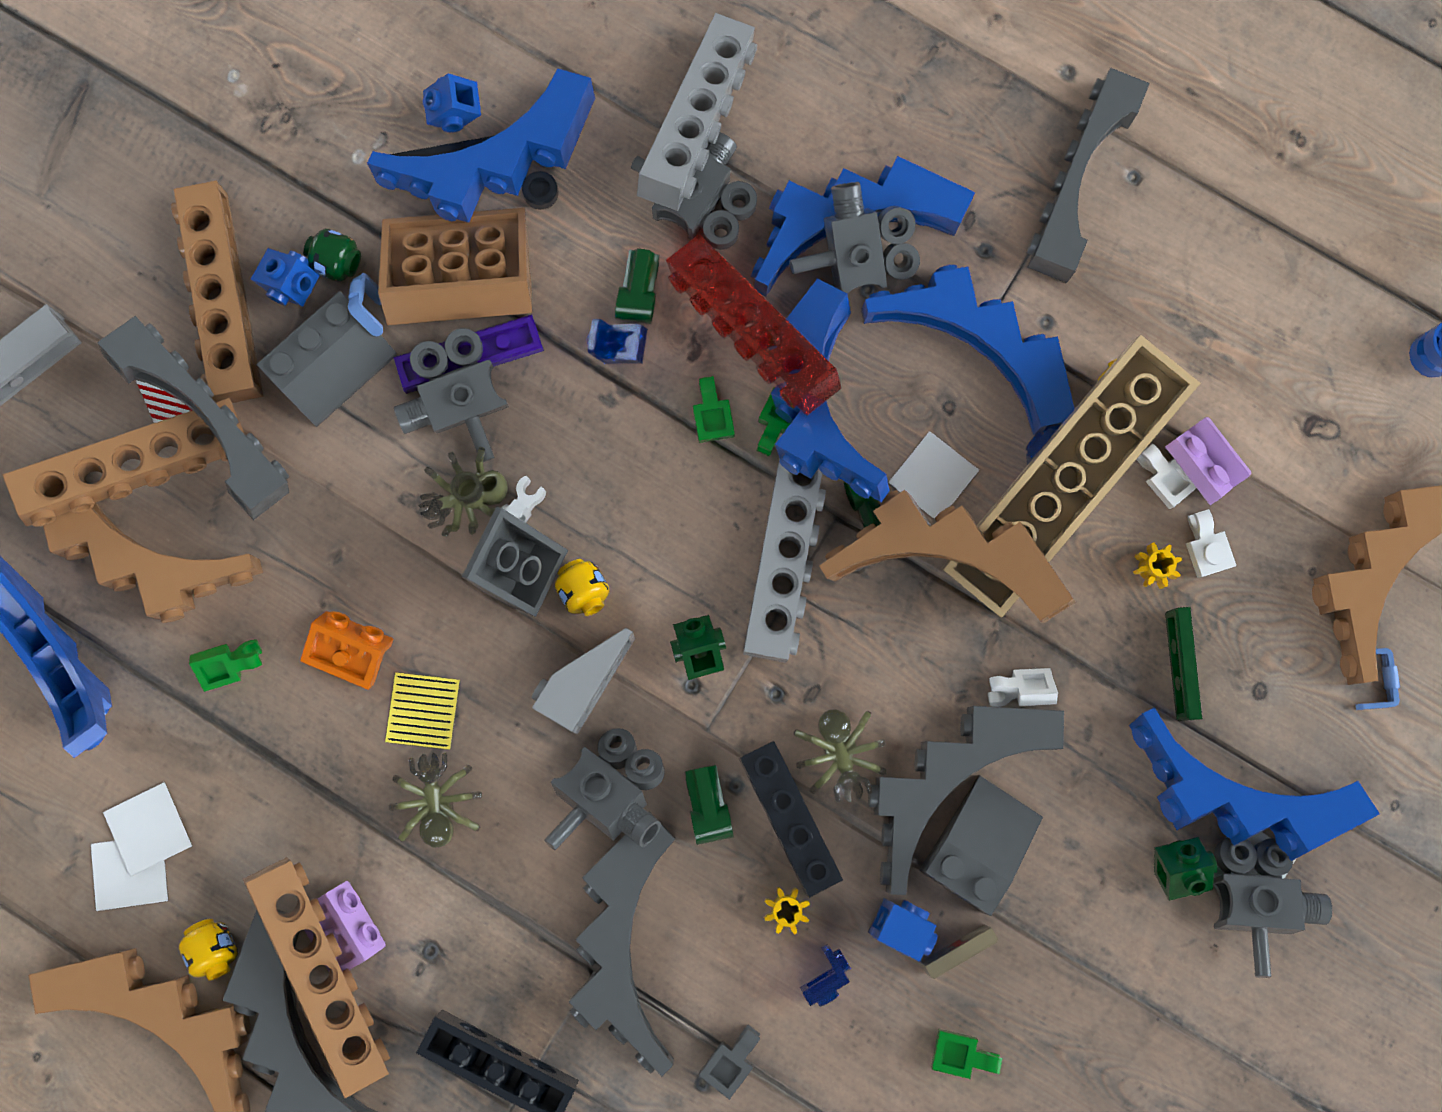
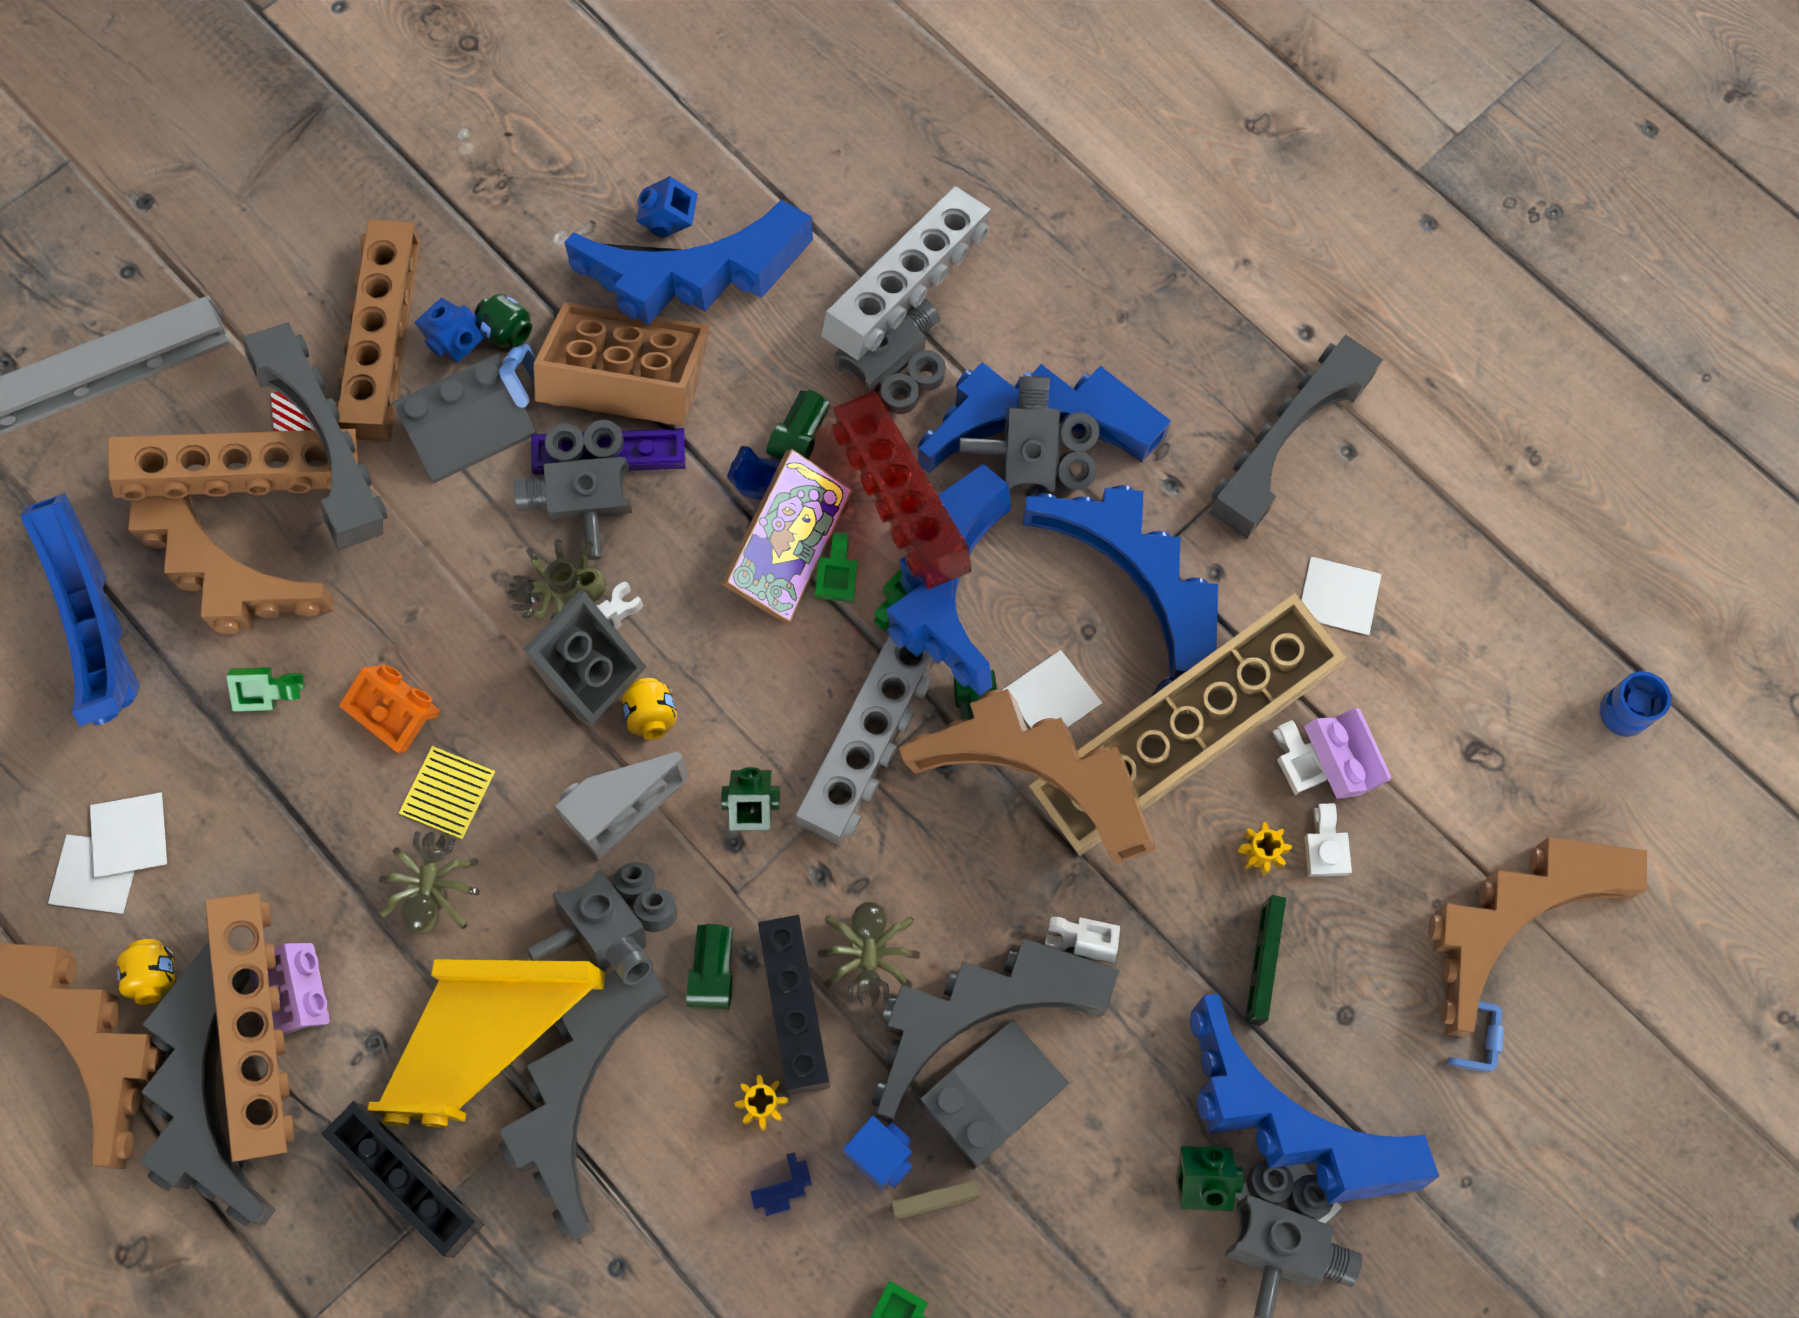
camera: 20 degrees right, 10 degrees down
black tile [522,171,558,210] -> none
dark grey plate [699,1024,760,1100] -> none
none -> yellow piece [368,959,606,1128]
none -> tile [721,449,853,623]
none -> white sticker [1301,557,1381,635]

